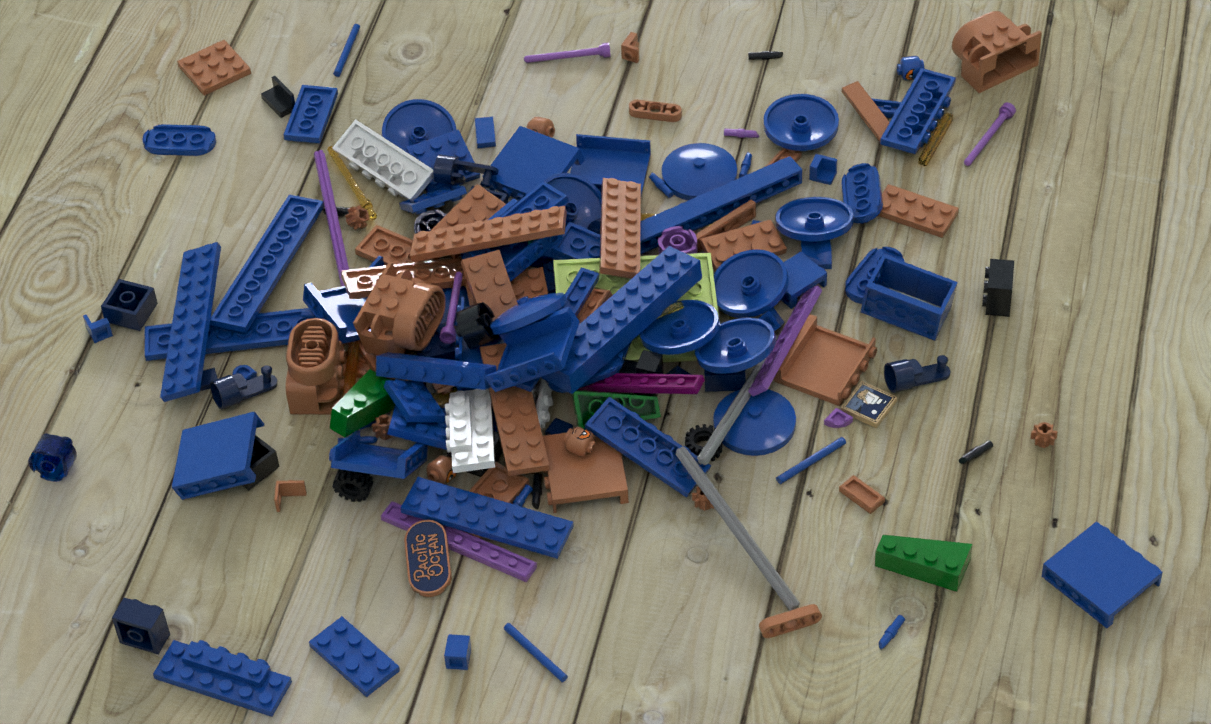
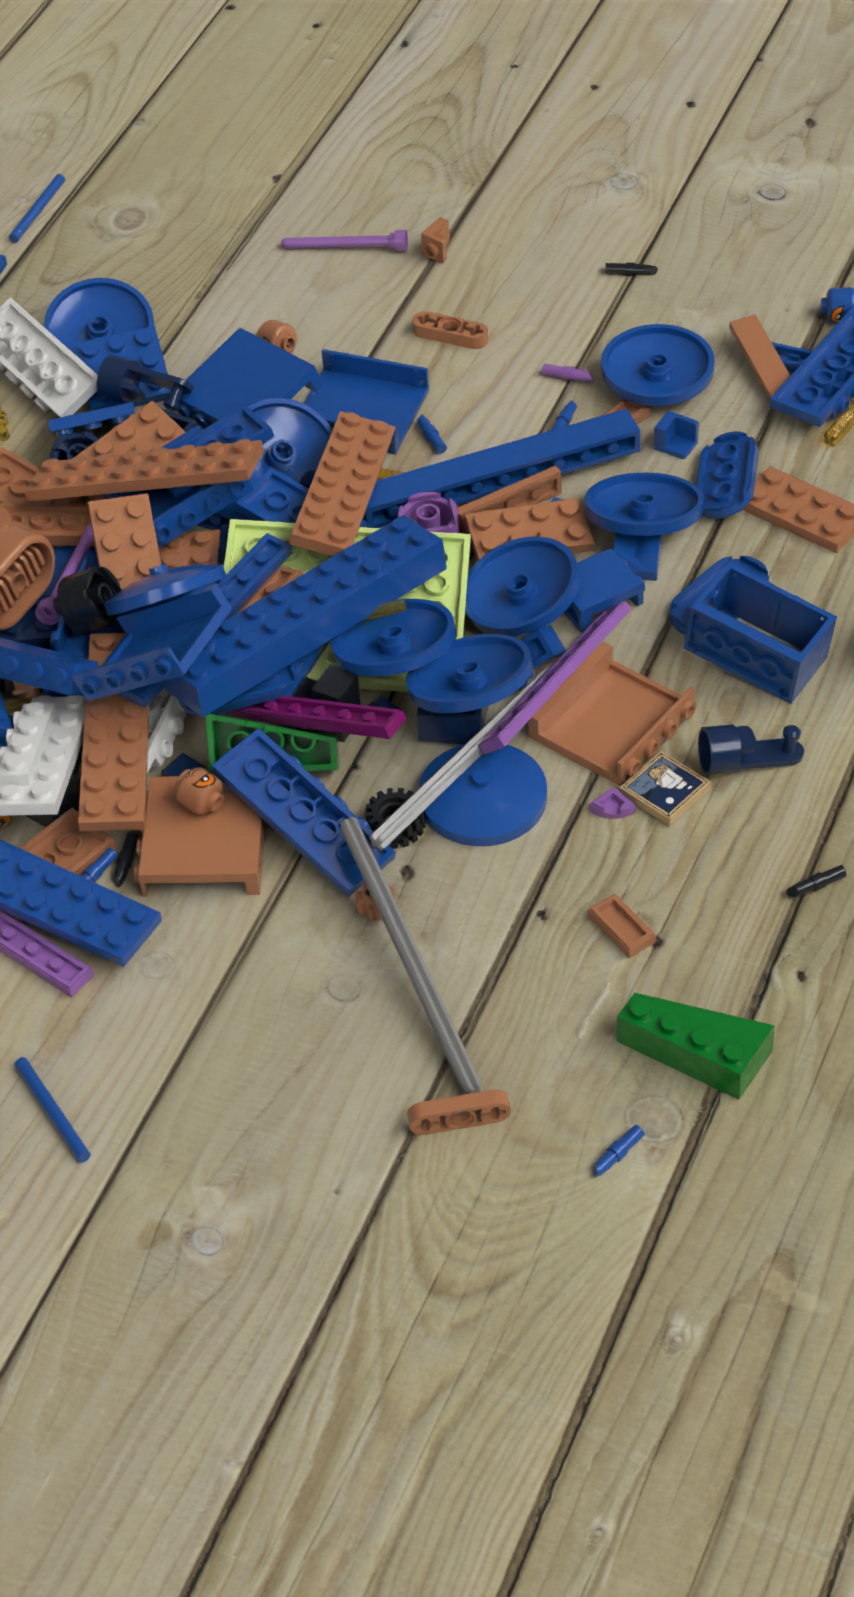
camera: 10 degrees right, 0 degrees up
blue tile [475,116,496,148] -> none
blue dish [662,143,737,200] -> none
blue bar [776,437,846,484] -> none

